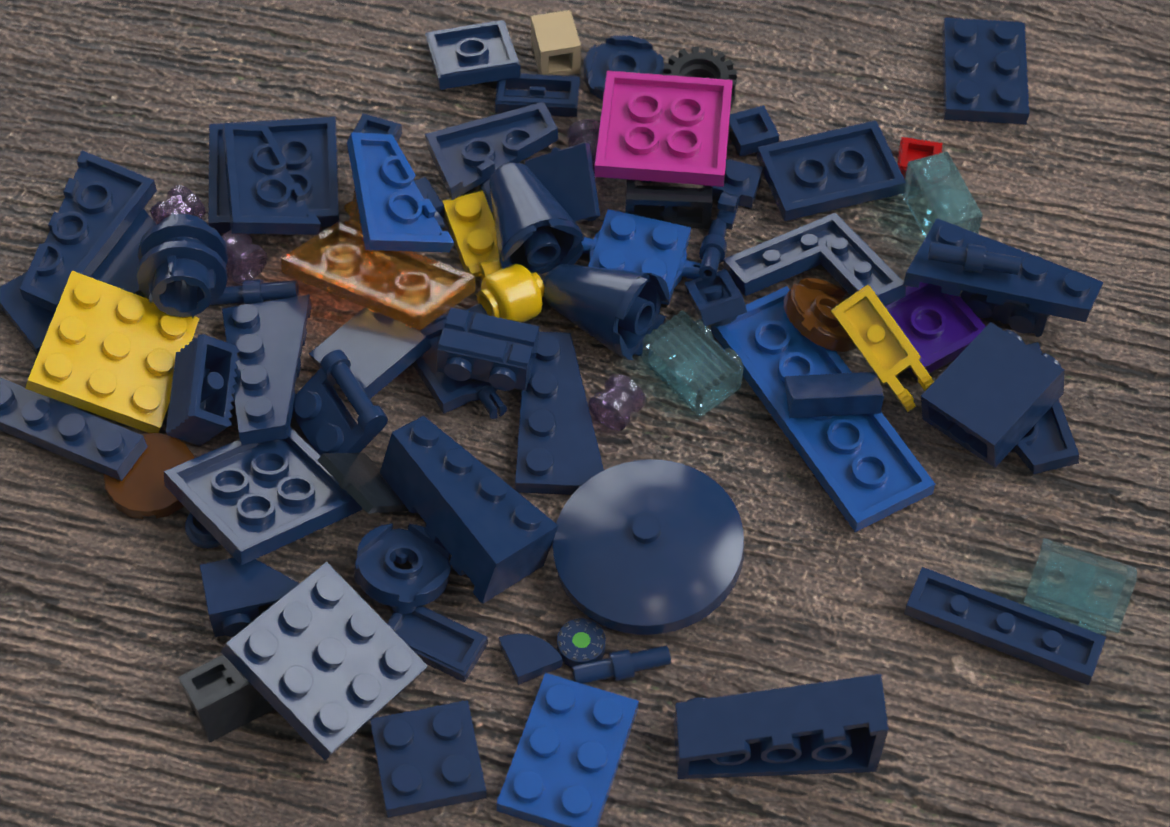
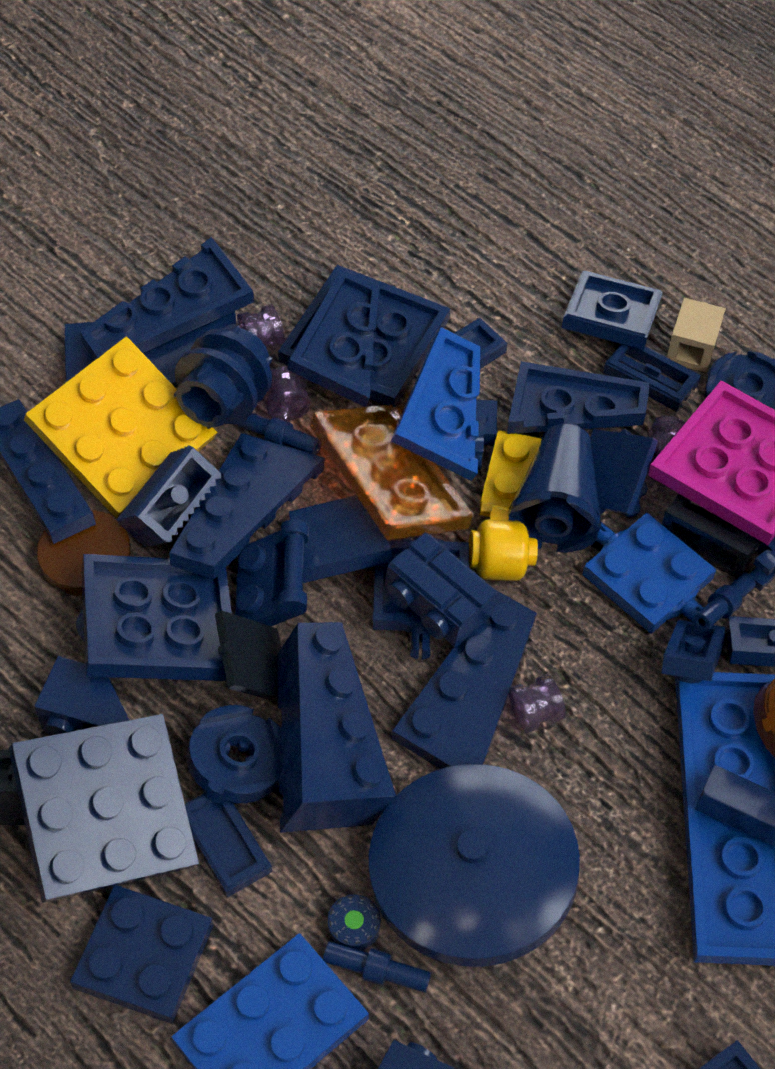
camera: 30 degrees right, 0 degrees up
dark blue tile [498,634,563,685] -> none
dark blue cone [543,264,669,360] -> none
clear light blue brick [642,311,744,417] -> none

